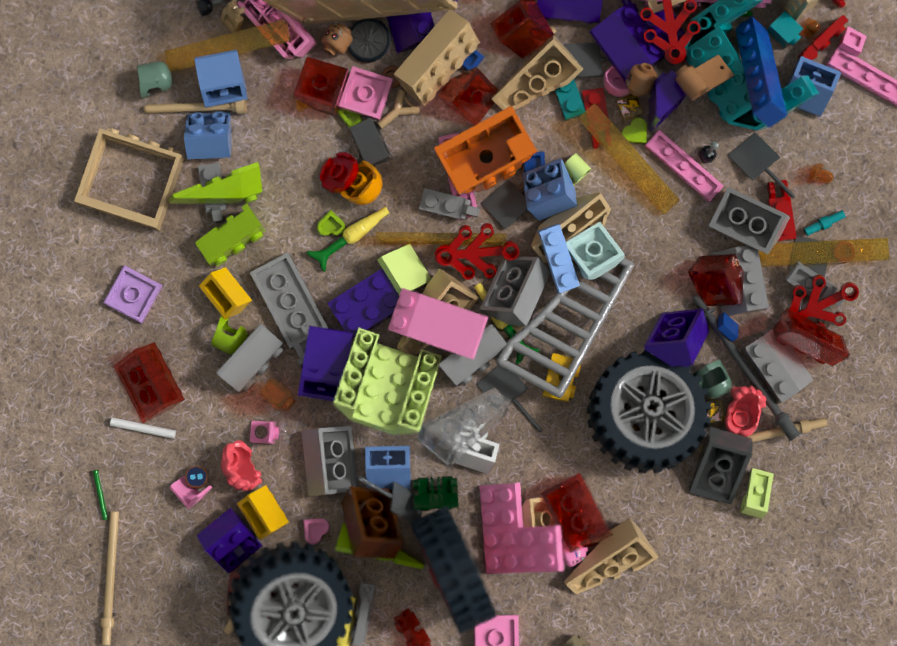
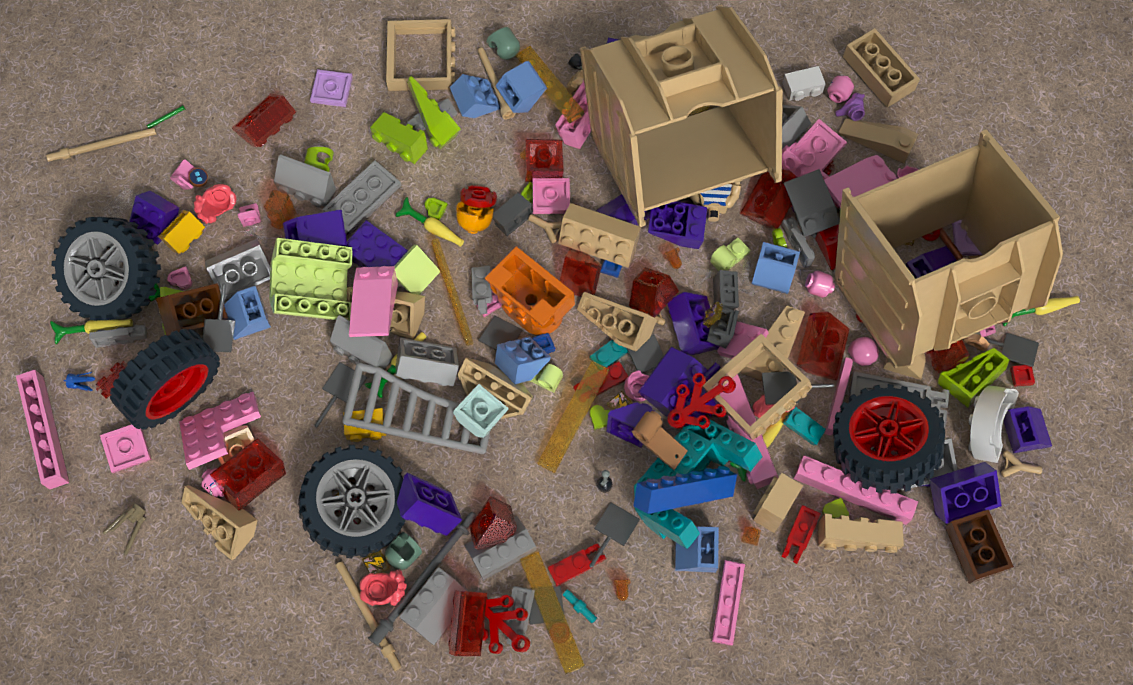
camera: 70 degrees right, 15 degrees down
white bar [110,417,176,439] -> none
yellow brick [199,267,252,319] -> none
medium nougat head [321,23,353,56] -> none
dark grey wheel [348,18,391,62] -> none
dark green hinge [413,476,459,511] -> none
clear wedge [417,387,511,467] -> none
red plant [434,223,519,280] -> none
white brick [447,426,500,474] -> none
light blue plate [538,224,580,293] -> none
medium nougat head [626,63,658,97] -> none
bright pink tile [644,130,724,203] -> none
dark grey slope [689,427,752,504] -> none
light grey slope [709,187,790,254] -> none
blue tile [718,312,739,342] -> none
yellowish green plate [740,468,774,519] -> none
teal brick [767,11,804,49] -> none
red hinge [797,15,849,61] -> none
bright pink plate [839,27,867,56] -> none

